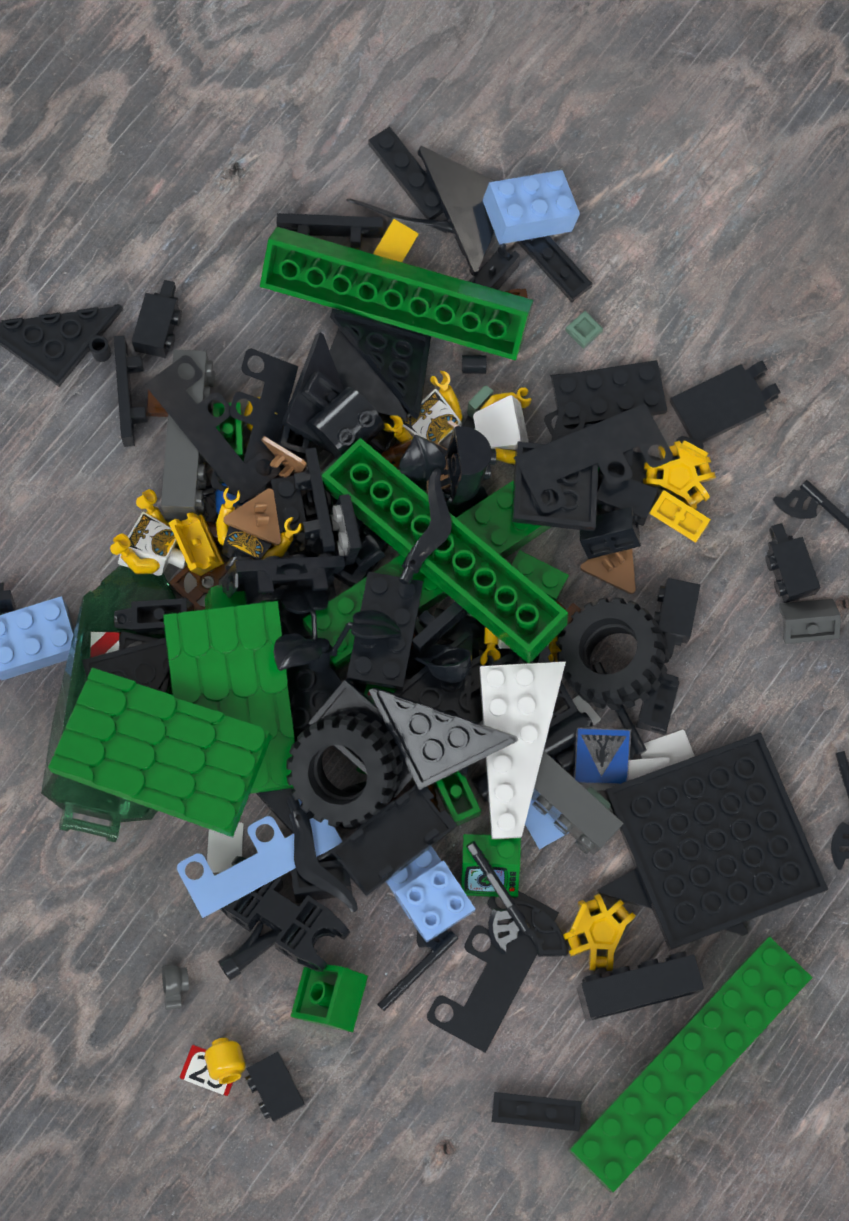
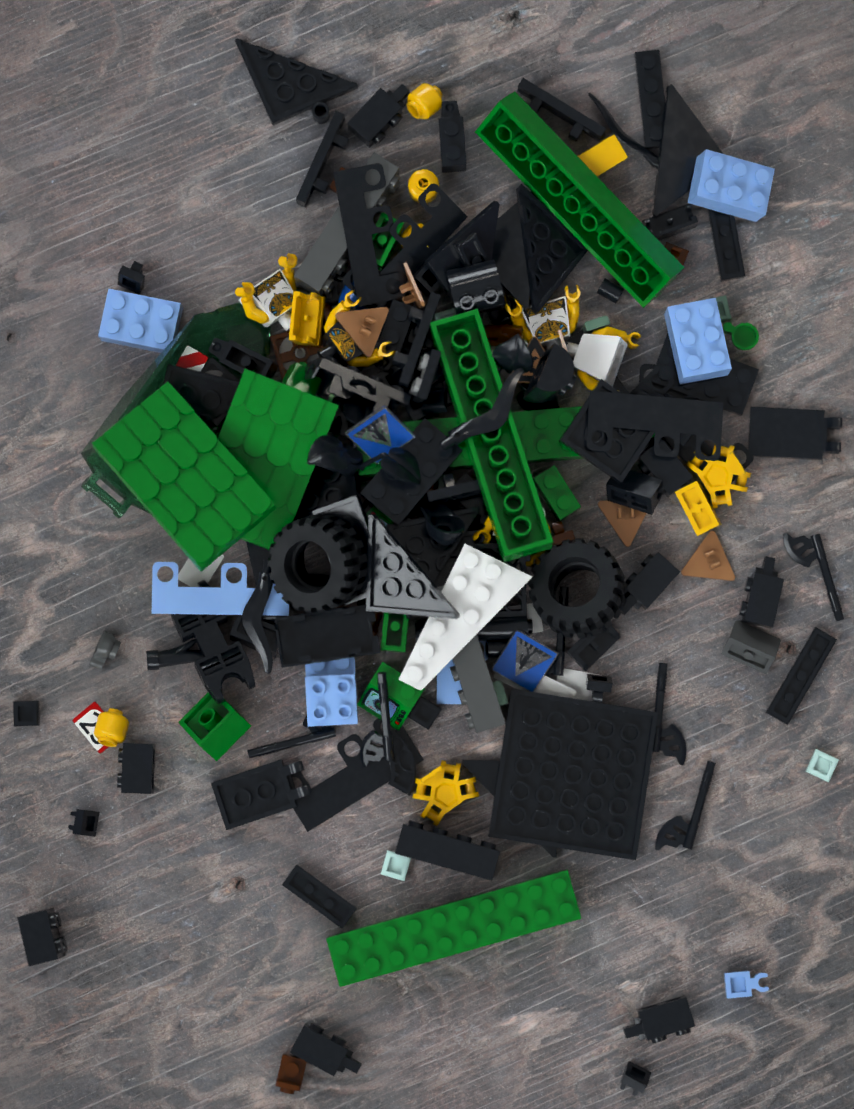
camera: 35 degrees right, 10 degrees up
none -> black tile [13,701,40,727]
none -> black tile [68,809,100,837]
none -> black tile [211,759,313,830]
none -> piece [345,405,415,464]
none -> light aqua tile [381,850,411,881]
none -> yellow head [406,83,443,120]
none -> yellow head [408,169,439,203]
none -> black tile [408,696,442,730]
none -> black hinge [439,100,467,173]
none -> black tile [586,674,613,703]
none -> black piece [653,663,687,765]
none -> light blue brick [664,298,732,385]
none -> medium nougat piece [681,531,735,581]
none -> green piece [722,322,759,351]

